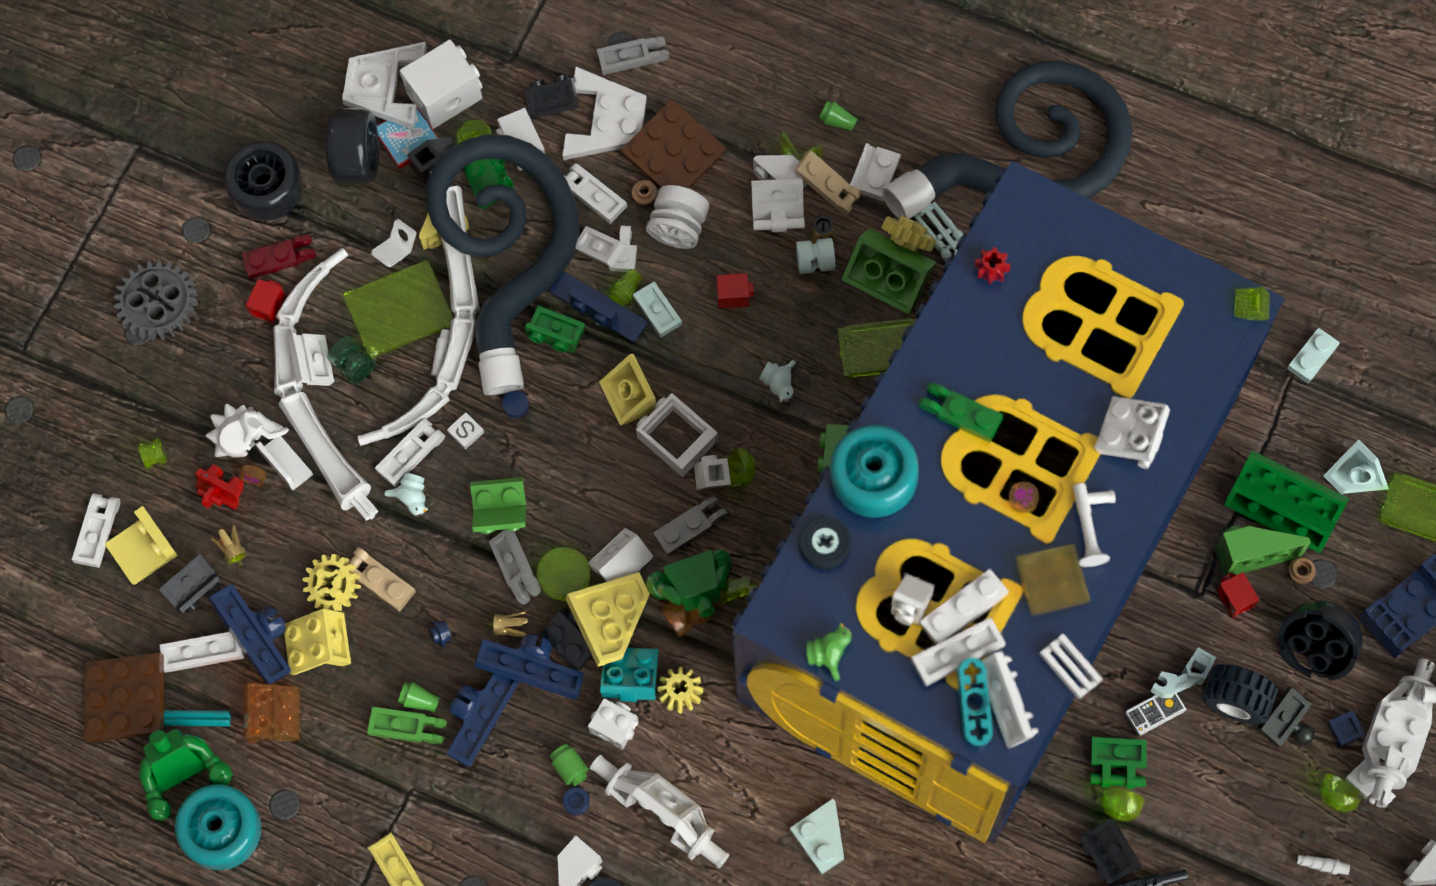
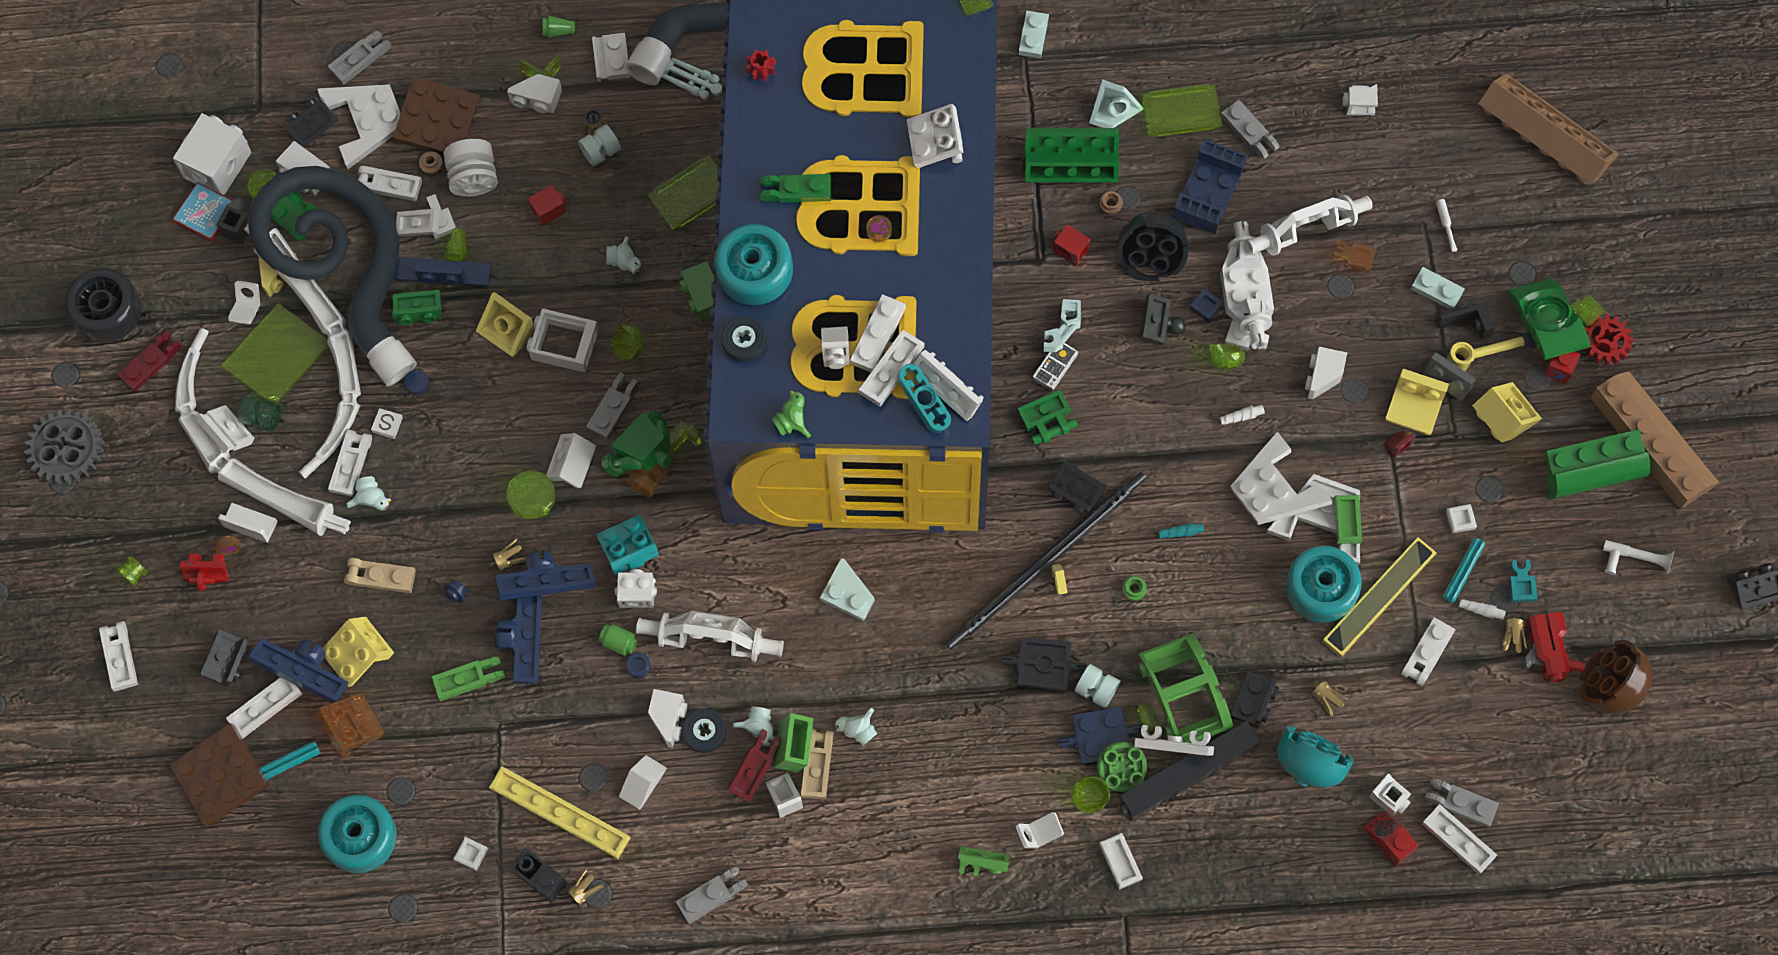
camera: 30 degrees left, 0 degrees up
light yellow bracket [105,506,178,585] -> none
green torso [139,729,233,821] -> none
white head [206,404,289,458] -> none
pearl gold piece [210,525,247,565] -> none
red brick [246,279,286,323] -> none
light yellow gear [303,554,361,611] -> none
black wheel [326,108,379,184] -> none
white wing [342,42,427,130] -> none
bright green cone [398,682,440,712] -> none
white animal [431,329,450,377] -> none
bright green bracket [470,477,526,534] -> none
light grey hinge [489,529,541,605] -> none
black bracket [540,608,592,670] -> none
light yellow plate [566,572,650,667] -> none
light aqua plate [633,281,682,338] -> none
light yellow gear [657,667,703,714] -> none
white brick [694,455,731,490] -> none
white plate [751,178,805,232] -> none
tan plate [793,150,862,215] -> none
bright green slope [841,228,937,314] -> none
light yellow gear [881,216,937,252] -> none
clear yellow plate [1016,544,1090,616] -> none
white tile [1039,634,1103,700] -> none
white piece [1073,483,1115,567] -> none
clear neon green hair [1101,787,1145,822] -> none
black wheel [1202,664,1278,724] -> none
bright green slope [1215,525,1311,577] -> none

